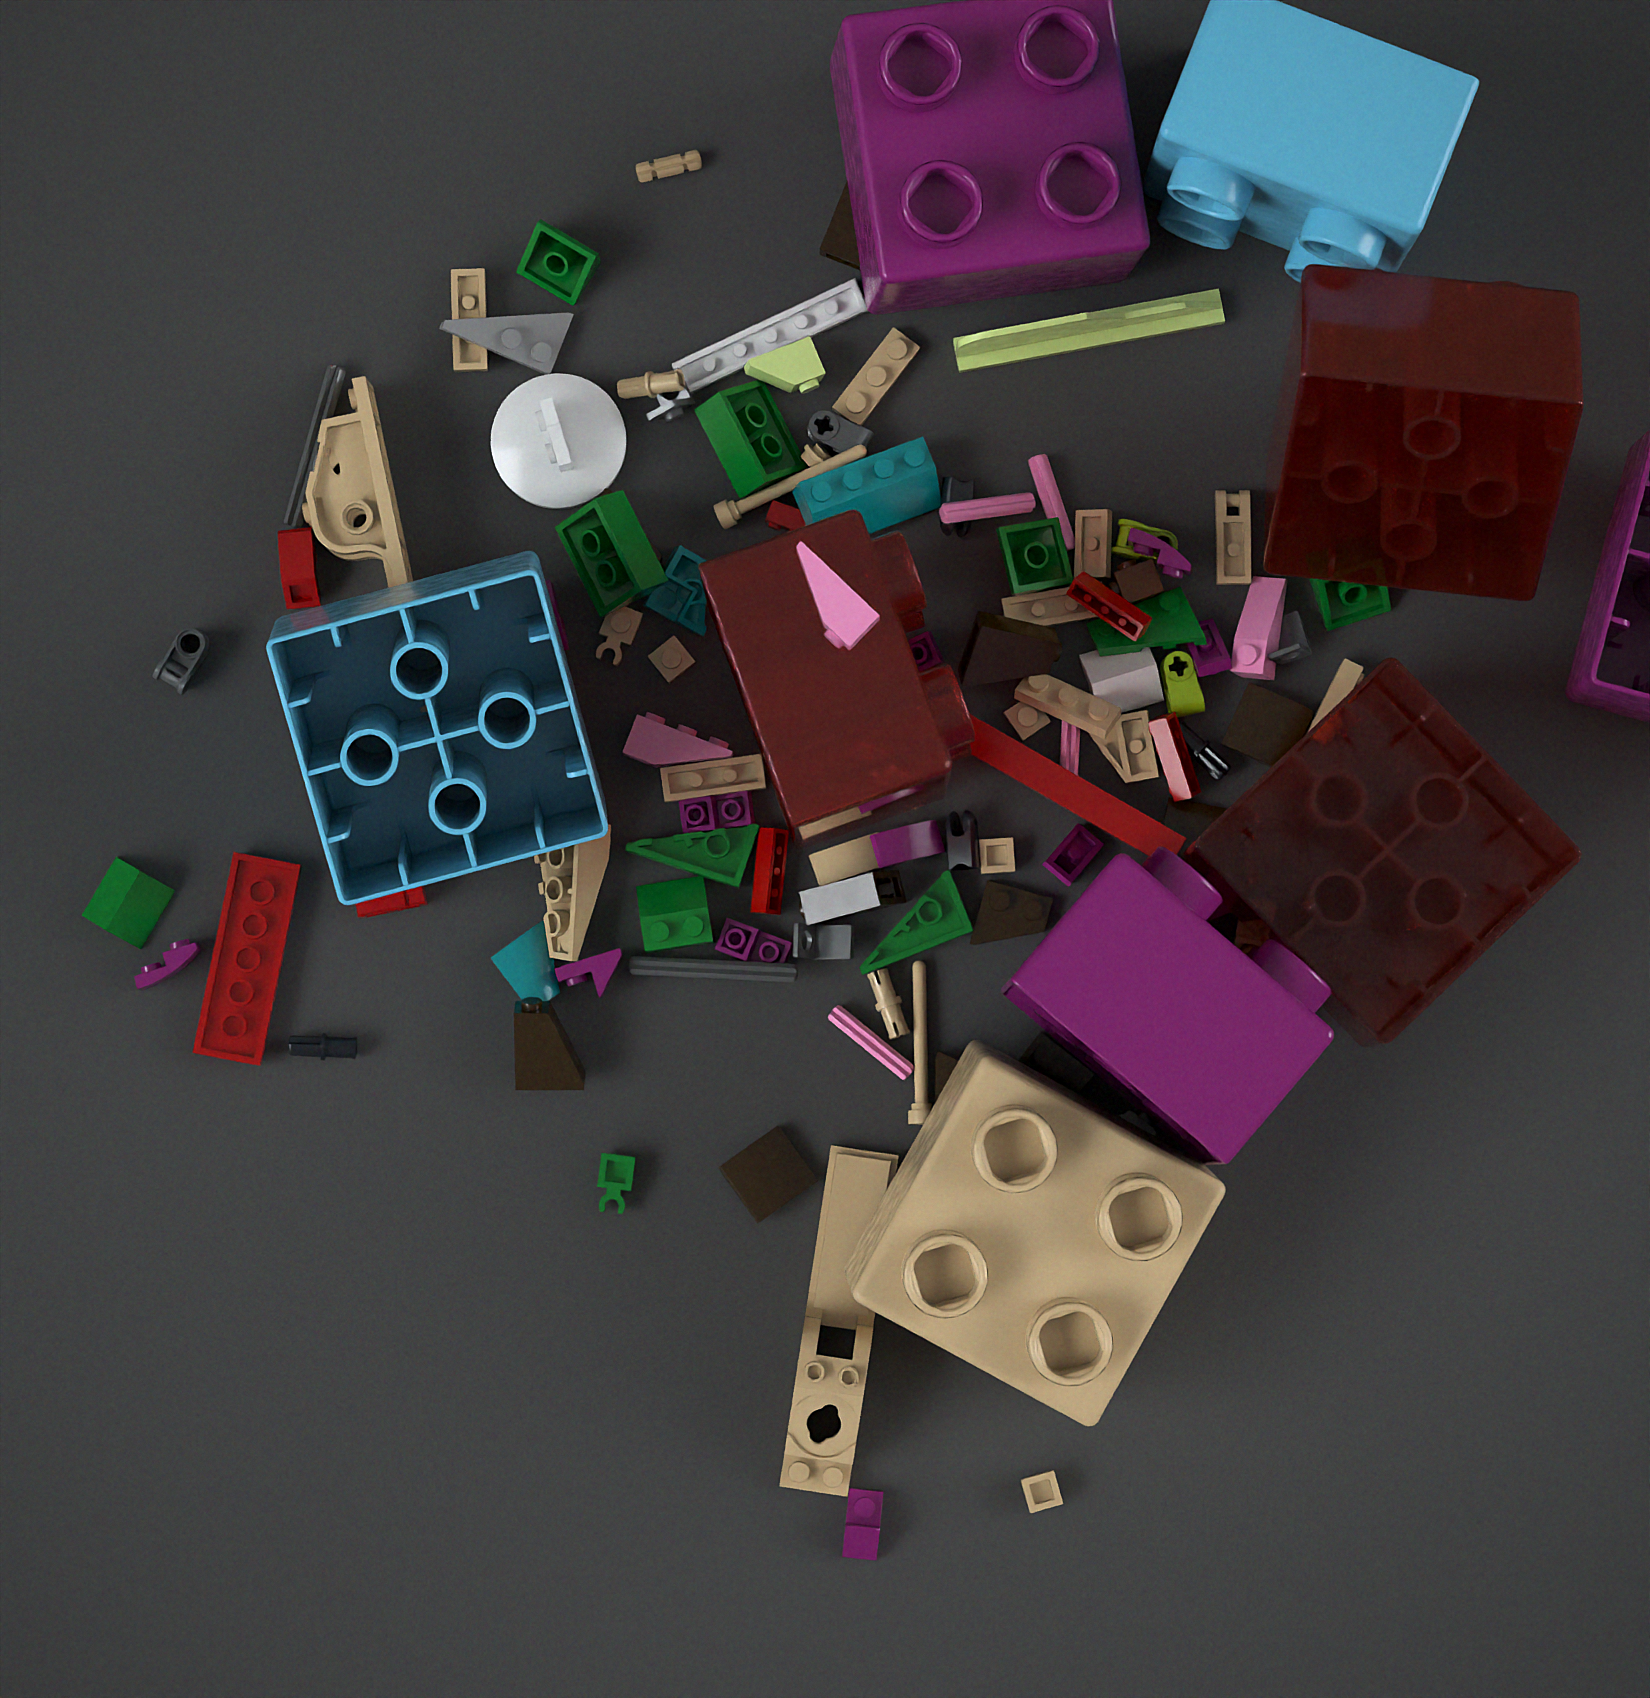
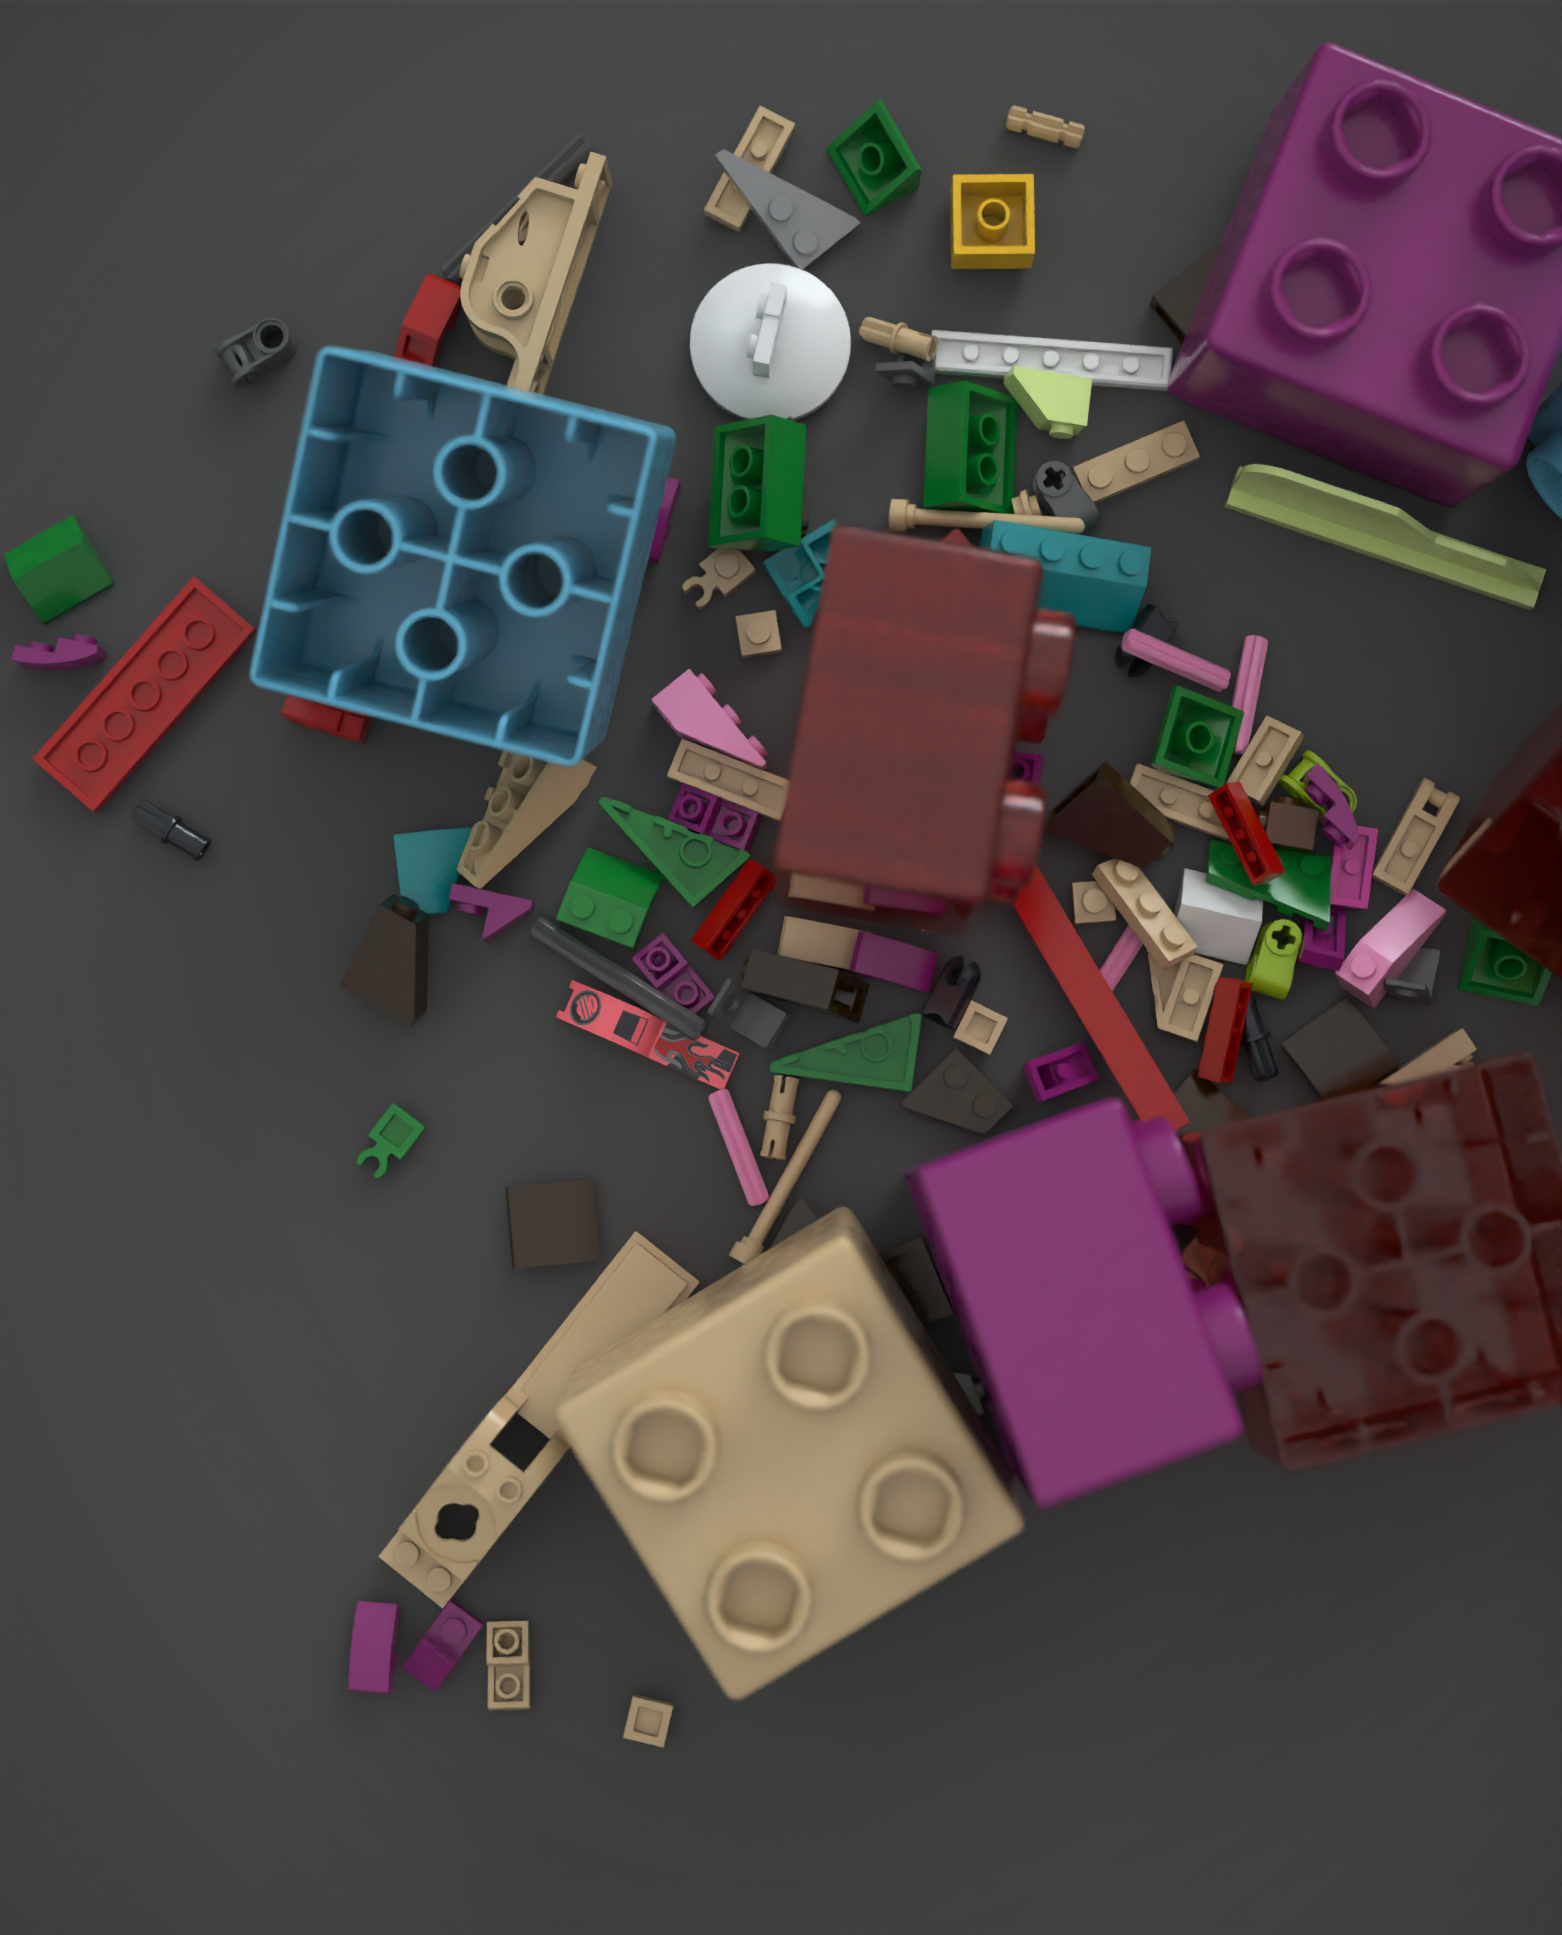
camera: 30 degrees right, 0 degrees up
bright pink slope [796,541,880,651] -> none
none -> magenta slope [348,1601,401,1695]
none -> tan slope [486,1621,531,1710]
none -> piece [556,980,740,1090]
none -> yellow brick [950,174,1035,269]
none -> dark pink plate [1330,826,1378,911]

